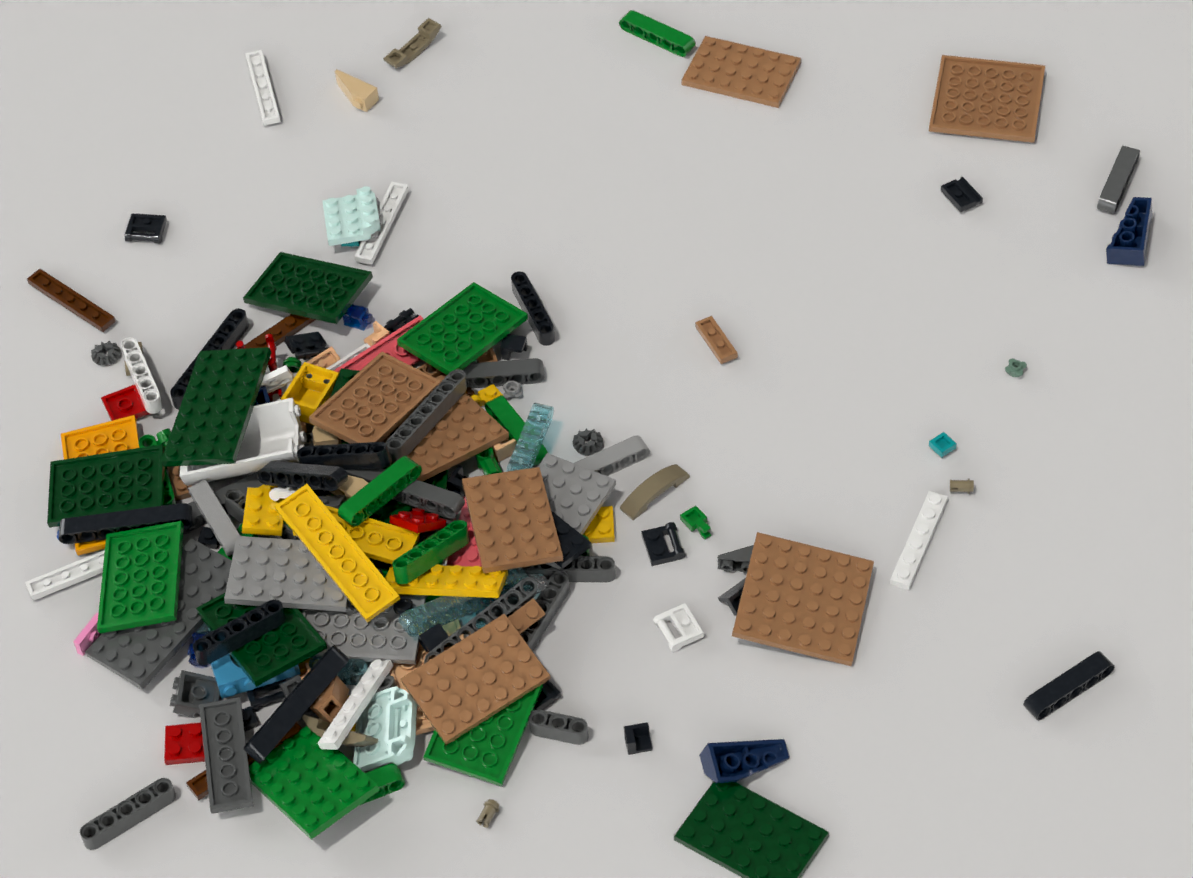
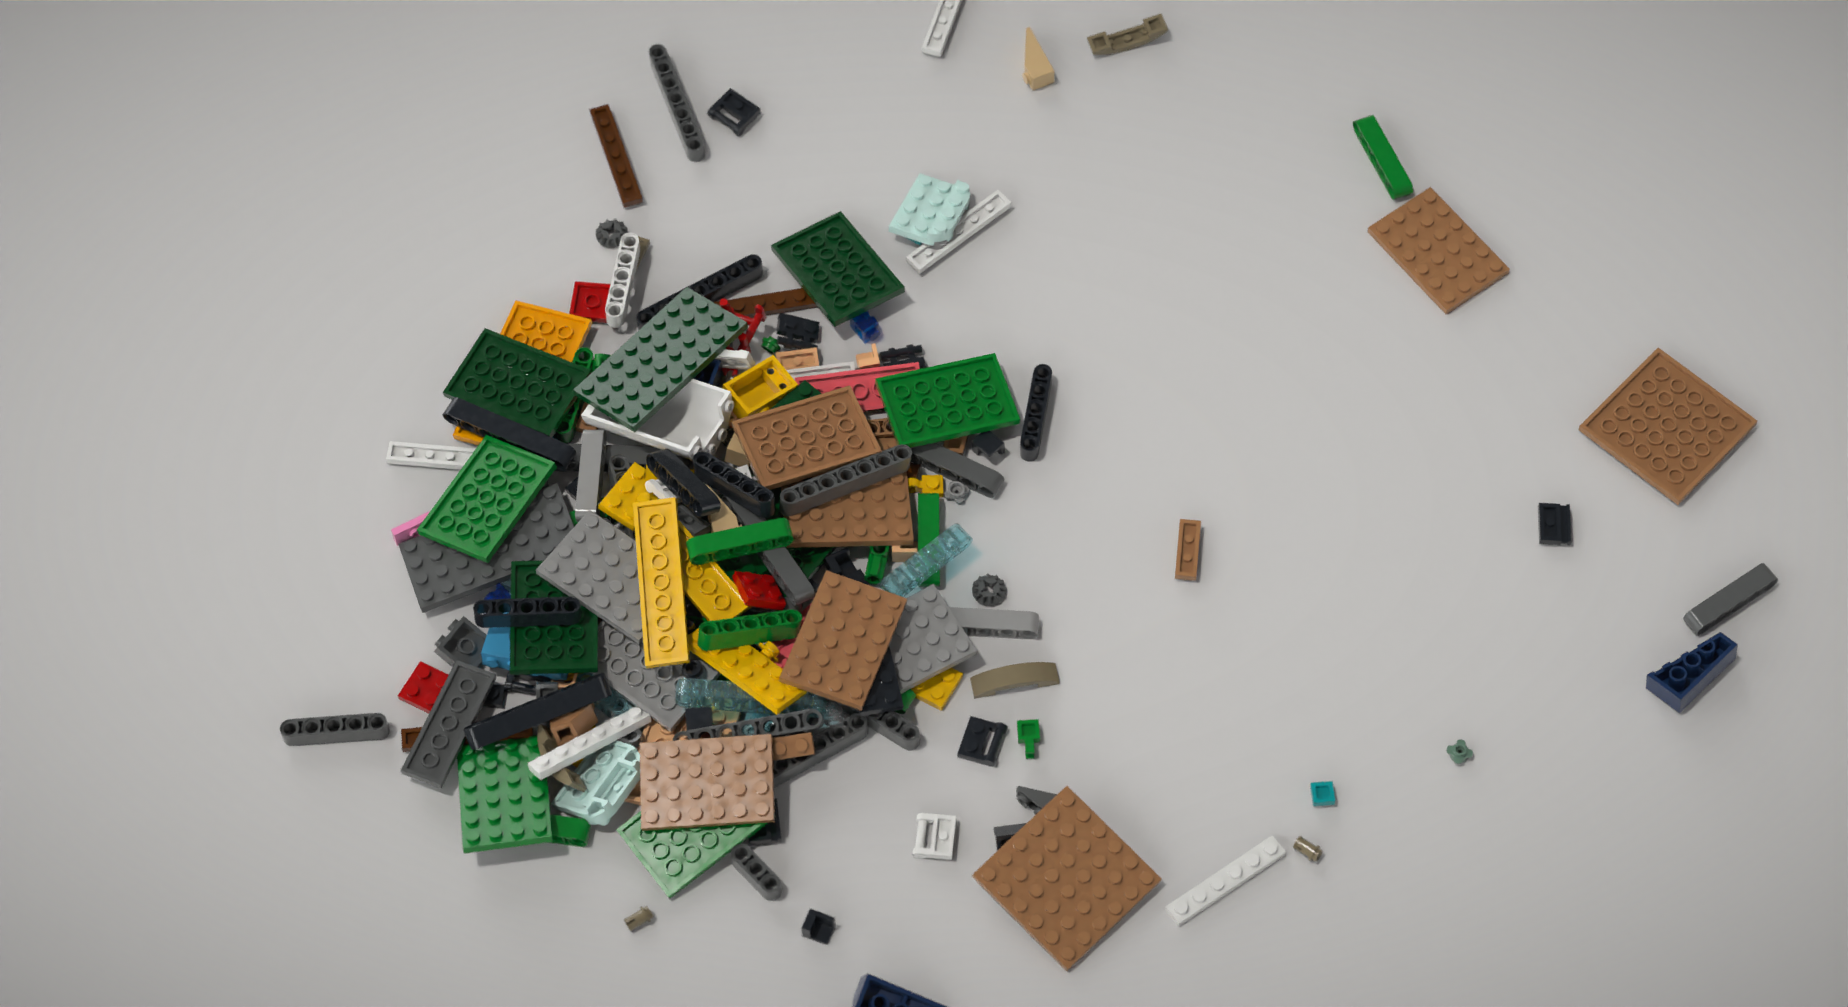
camera: 30 degrees right, 10 degrees up
none -> dark grey beam [649,44,705,162]
none -> yellow plate [759,641,780,663]

